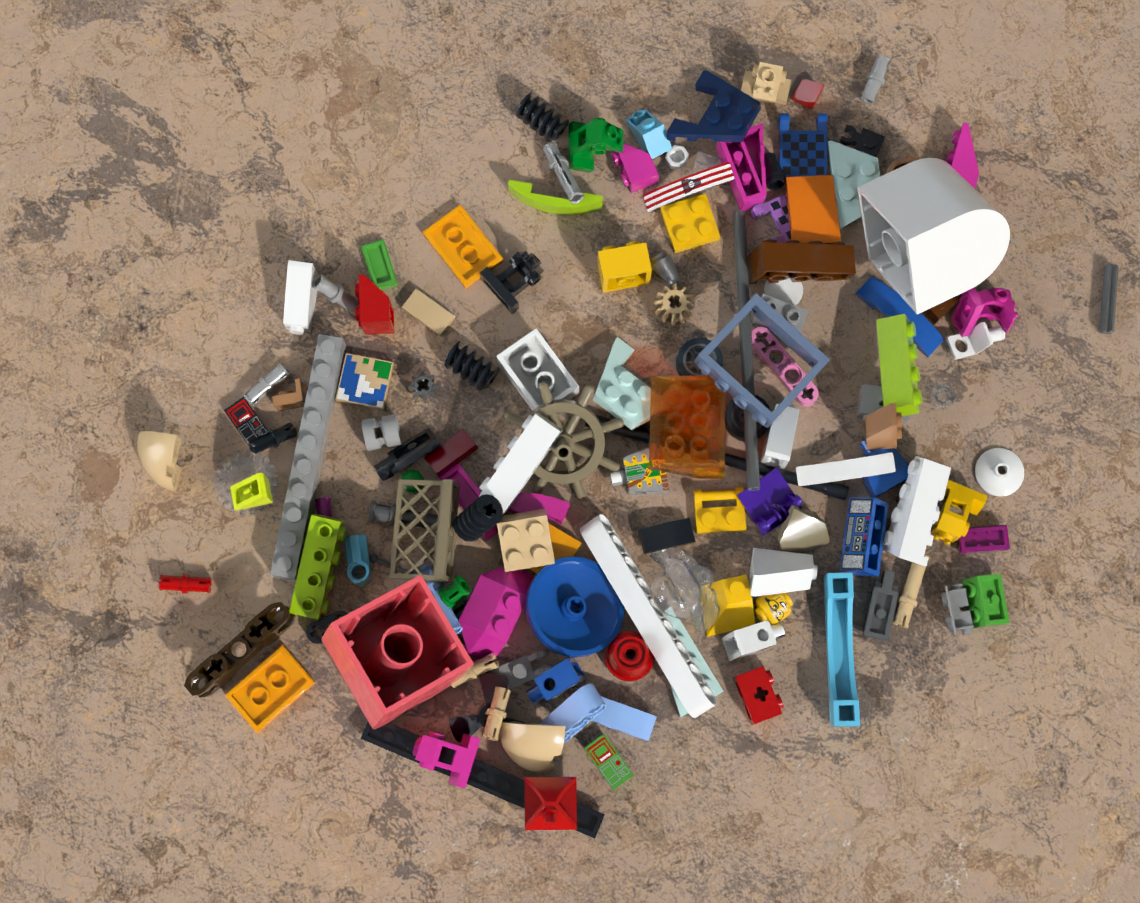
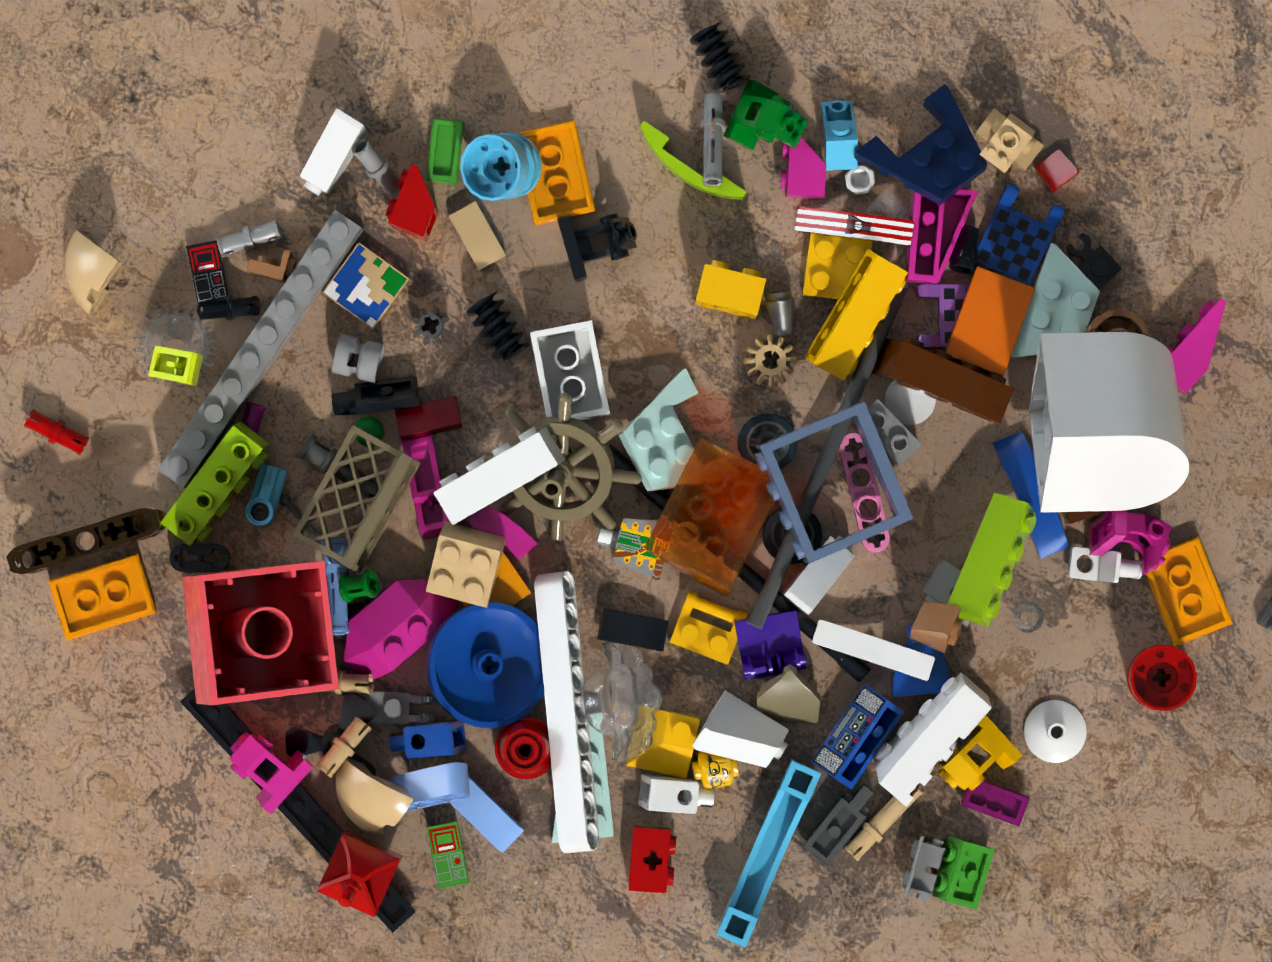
camera: 25 degrees right, 10 degrees up
black piece [453,494,503,542] -> none
light grey pin [860,55,891,105] -> none
none -> medium azure wheel [460,132,542,201]
none -> yellow brick [804,249,908,381]
none -> red wheel [1127,645,1197,711]
none -> light orange tile [1139,536,1233,647]

